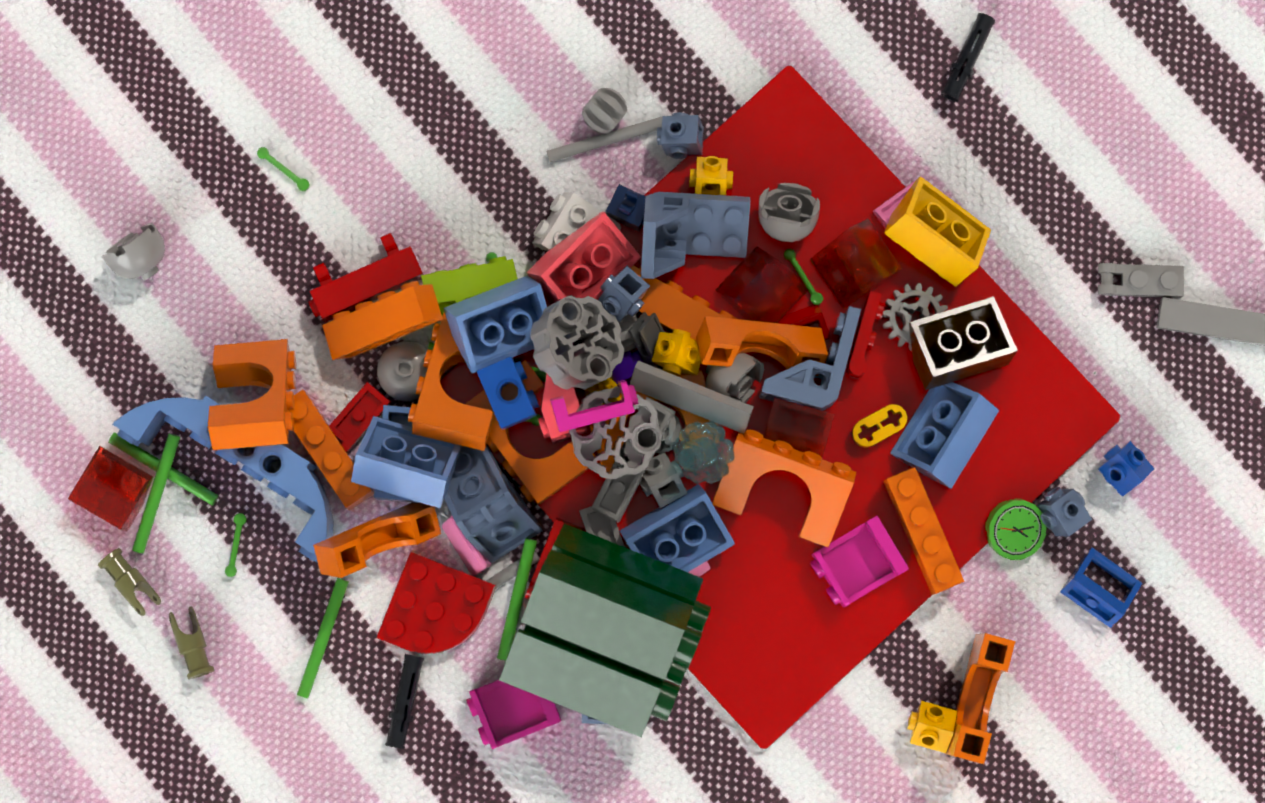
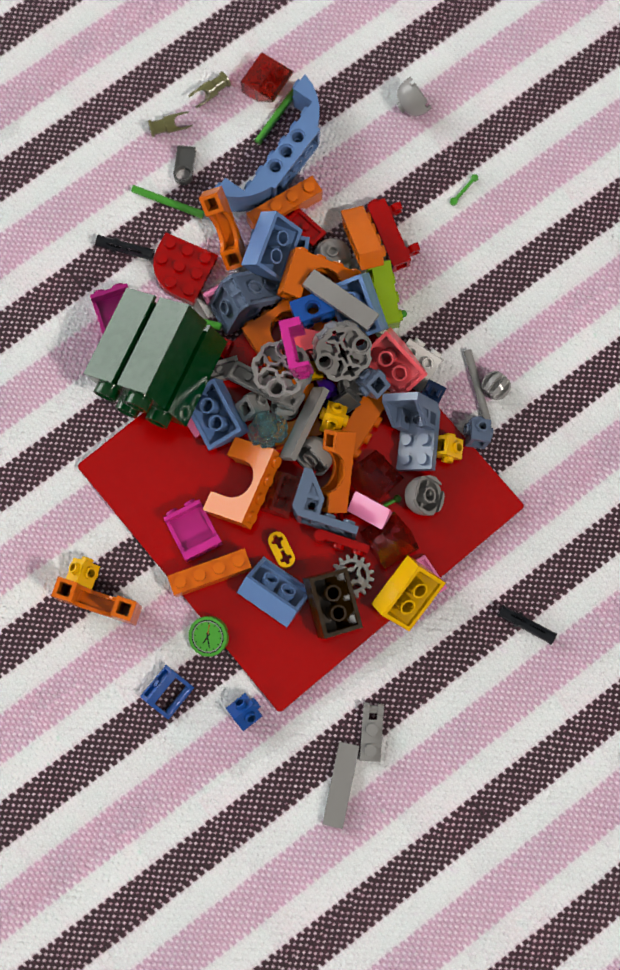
camera: 90 degrees right, 5 degrees down
bright green bar [132,433,180,554] -> none
orange arch [208,339,297,450] -> none
bright green hinge [225,513,247,577] -> none
sand blue brick [1037,487,1092,537] -> none
none -> dark grey piece [173,145,196,186]
none -> light grey tile [302,269,379,332]
none -> bright pink slope [347,491,392,530]

